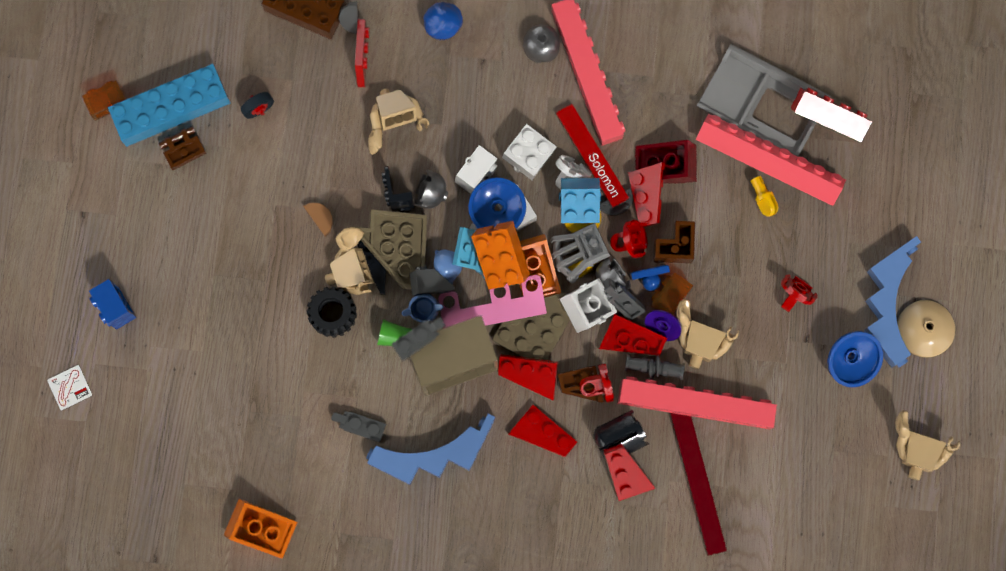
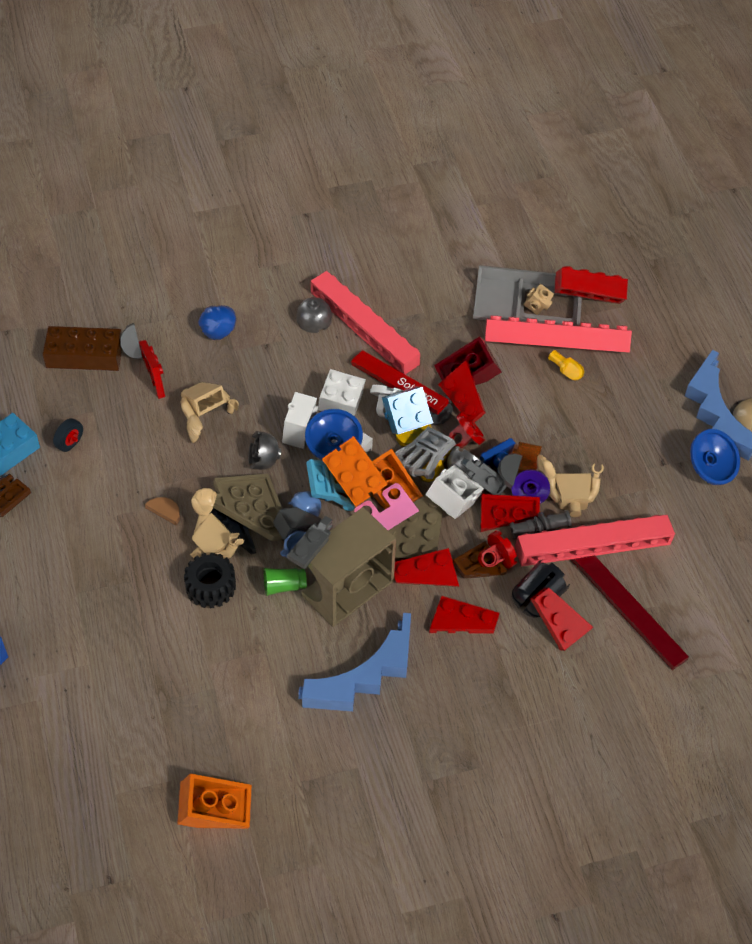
camera: 25 degrees left, 25 degrees down
dark grey hinge [331,411,387,443] -> none
black bracket [382,166,415,213] -> none
reddish brown brick [654,221,695,264] -> none
red tile [781,274,818,313] -> none
none -> dark grey tile [498,454,522,489]
none -> tan brick [523,283,554,315]

